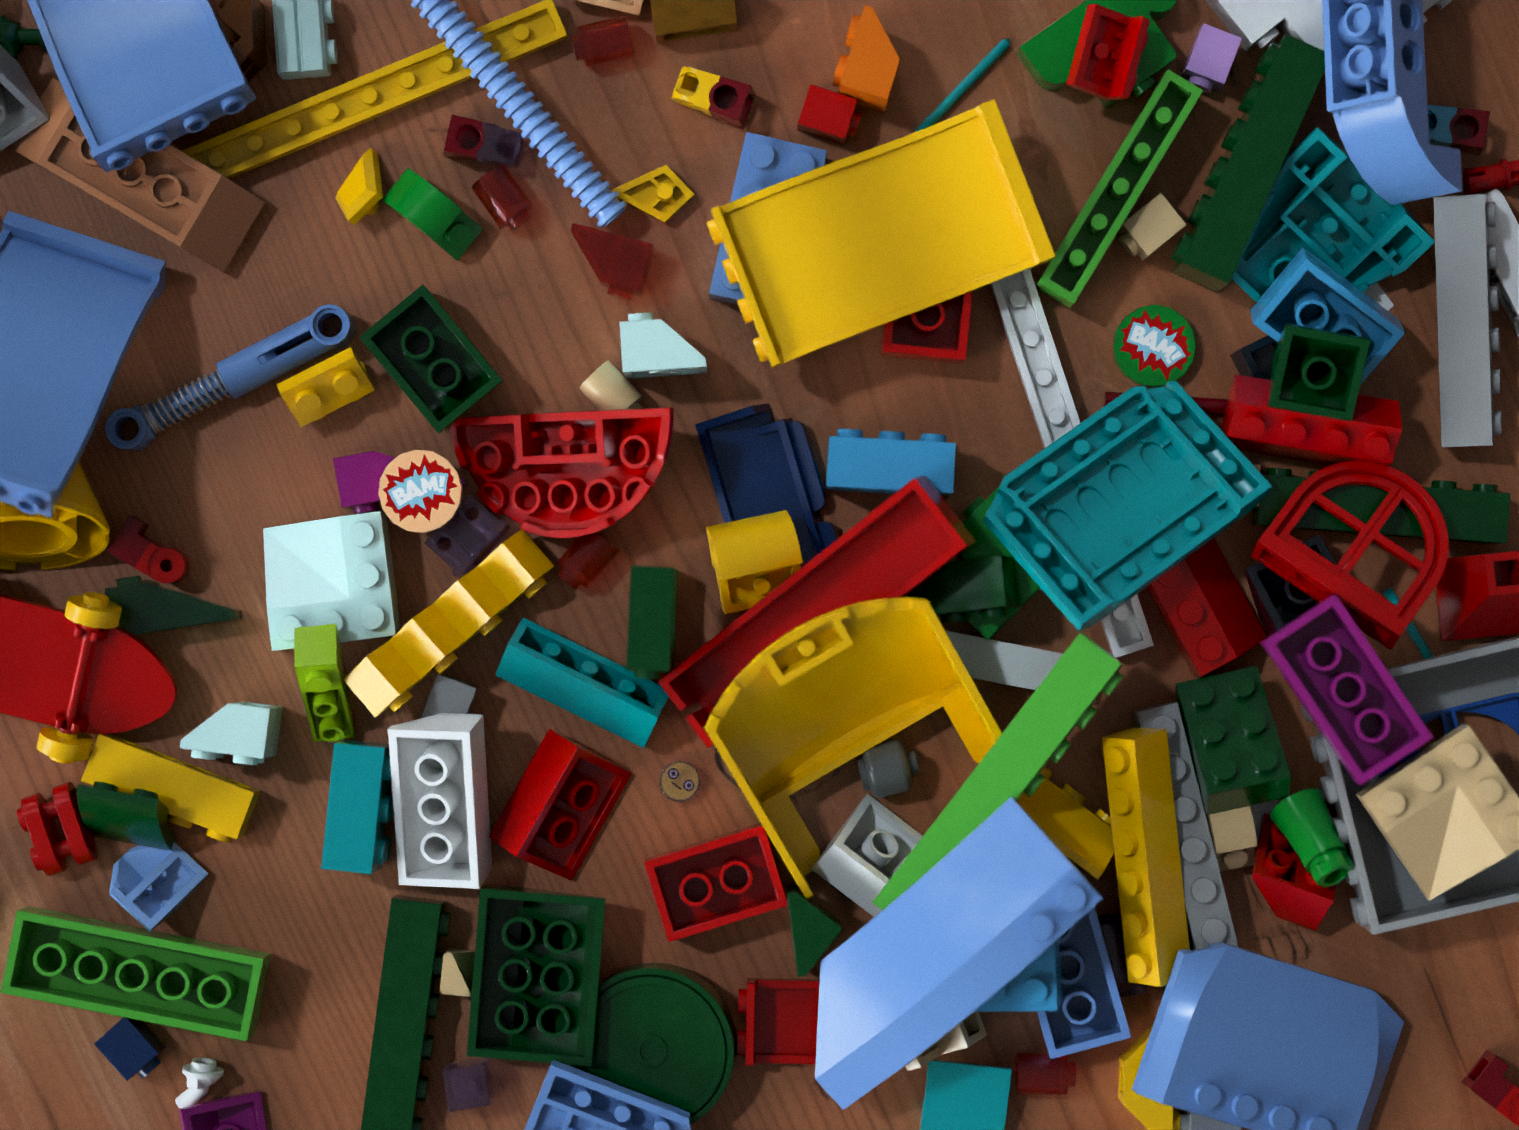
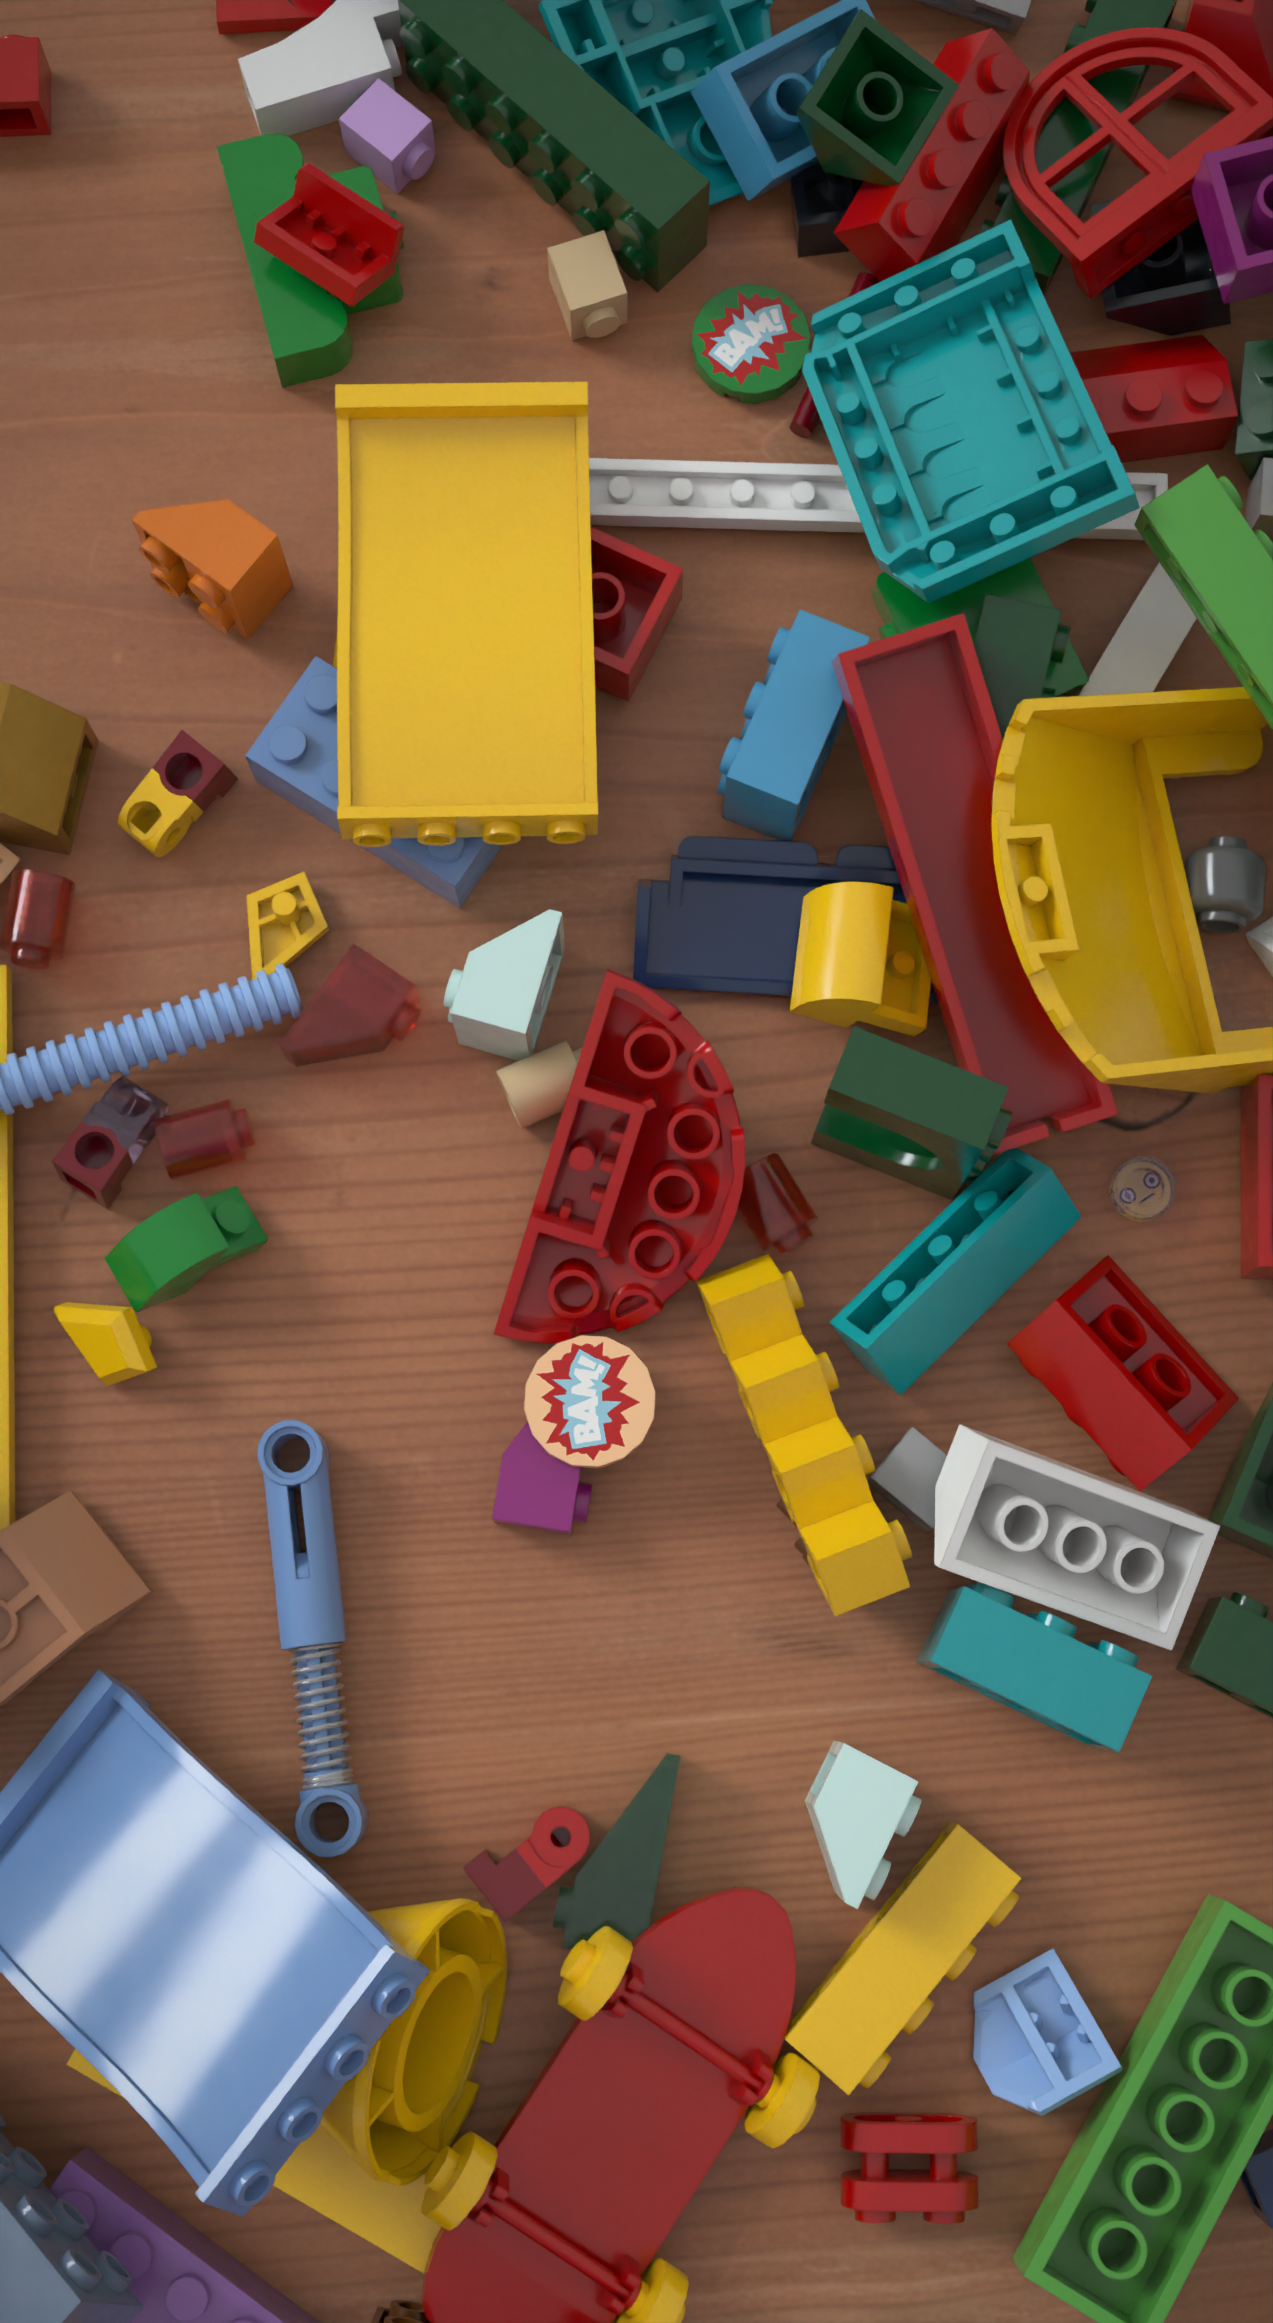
camera: 70 degrees left, 10 degrees down
dark green slope [76,782,175,851] -> none
light aqua slope [263,511,401,651] -> none
yellow bracket [277,347,375,427] -> none
lime slope [294,624,355,742] -> none
dark green brick [359,284,503,434] -> none
clear purple piece [424,494,510,578] -> none
red brick [797,84,862,145] -> none
teal axle [915,39,1010,132] -> none
bright green brick [1035,69,1203,308] -> none

